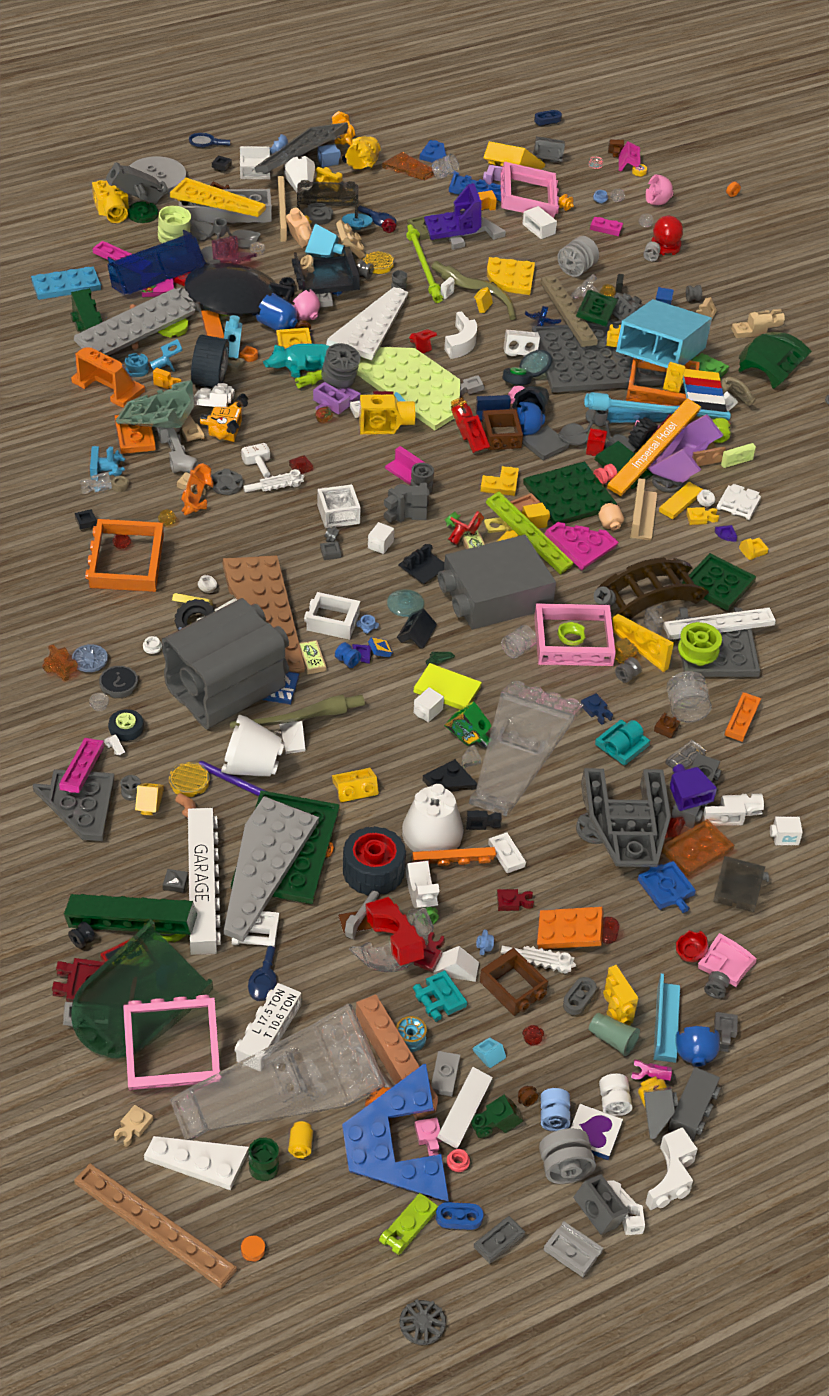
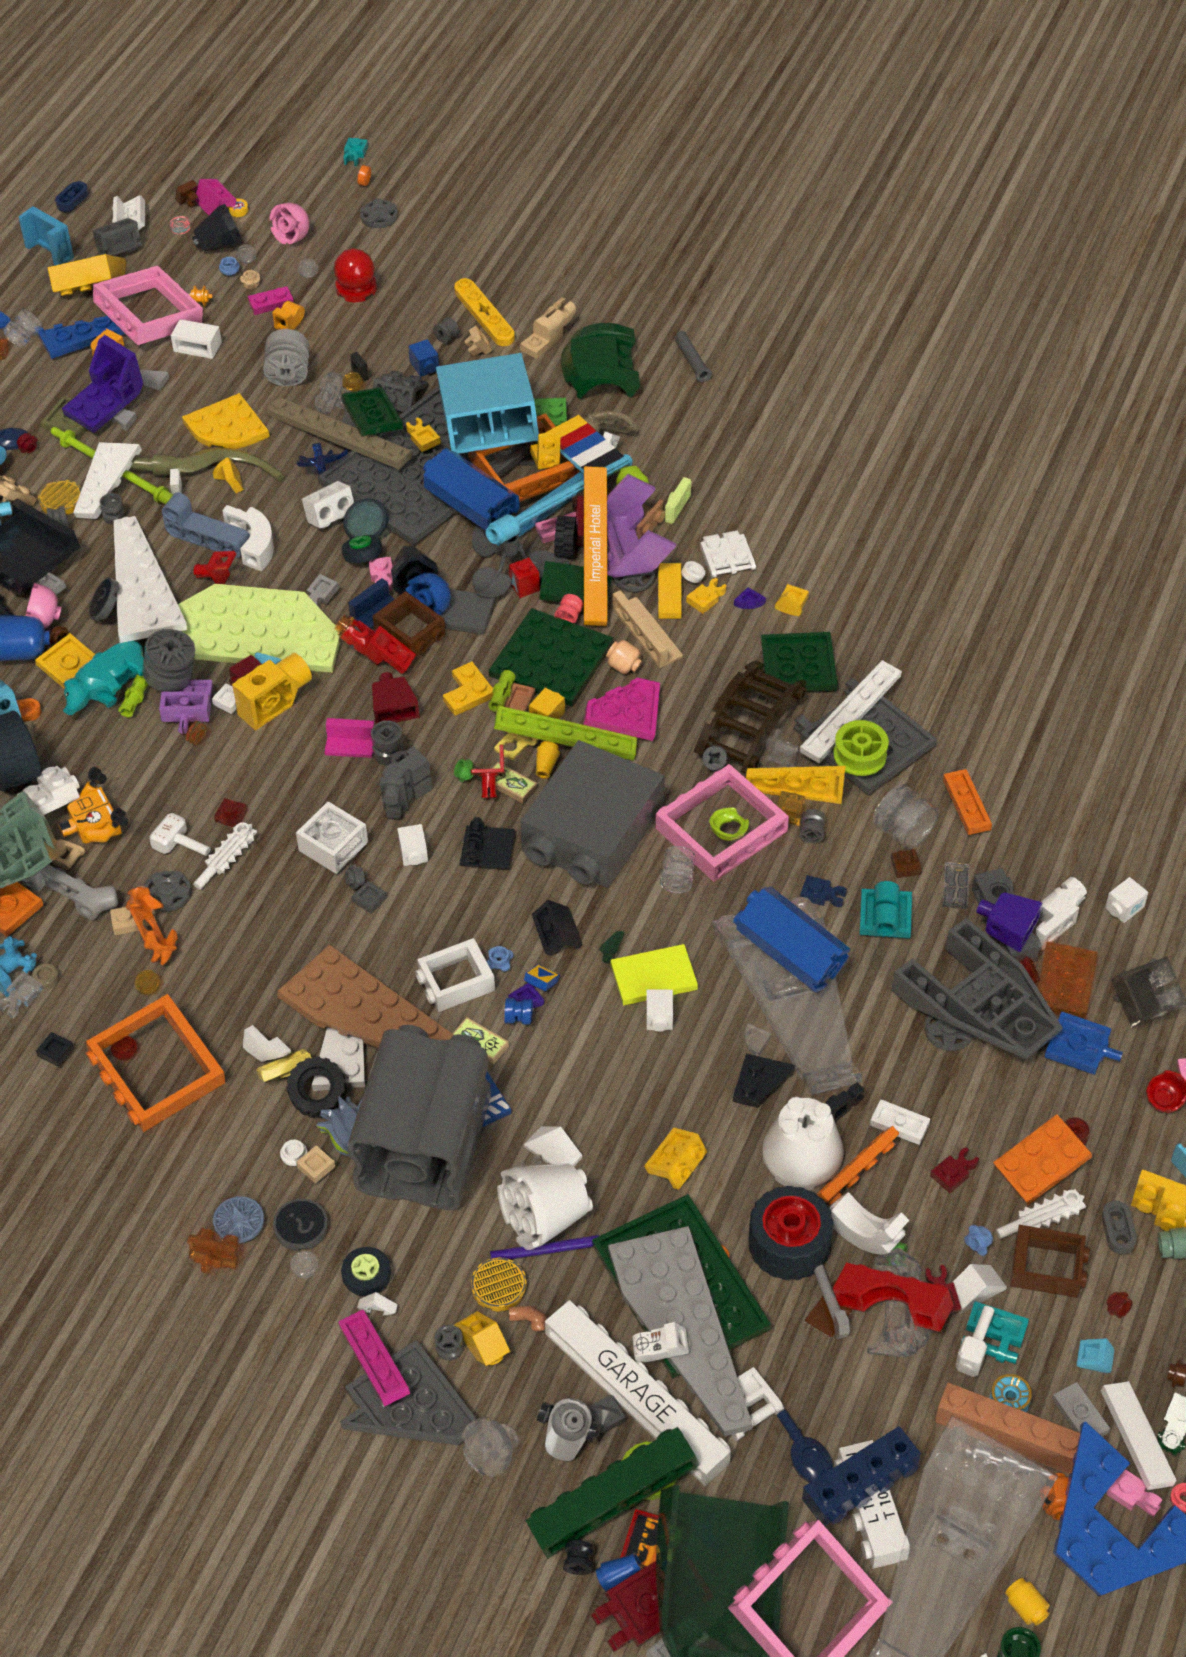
camera: 35 degrees left, 5 degrees up
white tile [198,575,217,593] -> none
olive animal [230,694,365,729] -> none
clear light blue dish [387,589,424,617] -> none
green torso [444,701,492,749] -> none
lavender bracket [483,165,502,185] -> none
light grey wheel [643,242,661,262] -> none
none -> dark azure panel [19,206,74,266]
none -> white wing [73,442,142,519]
none -> tile [89,577,120,622]
none -> white bracket [112,195,145,230]
none -> sand blue beam [162,492,250,558]
none -> black cone [192,204,244,251]
none -> tan plate [240,270,260,289]
none -> white slope [243,1025,291,1062]
none -> light orange leg [272,301,305,330]
none -> tan plate [296,1145,335,1184]
none -> teal plate [343,138,368,166]
none -> dark grey wheel [360,198,398,228]
none -> dark red torso [372,672,420,724]
none -> blue brick [423,448,519,531]
none -> yellow piece [454,278,515,346]
none -> clear tile [462,1417,519,1477]
none -> lime pin [488,670,516,712]
none -> light grey cap [537,1398,601,1461]
none -> blue cone [596,1553,643,1591]
none -> white leg [632,1322,689,1362]
none -> blue brick [733,886,850,992]
none -> dark blue brick [802,1426,921,1526]
none -> white piece [955,1306,994,1377]

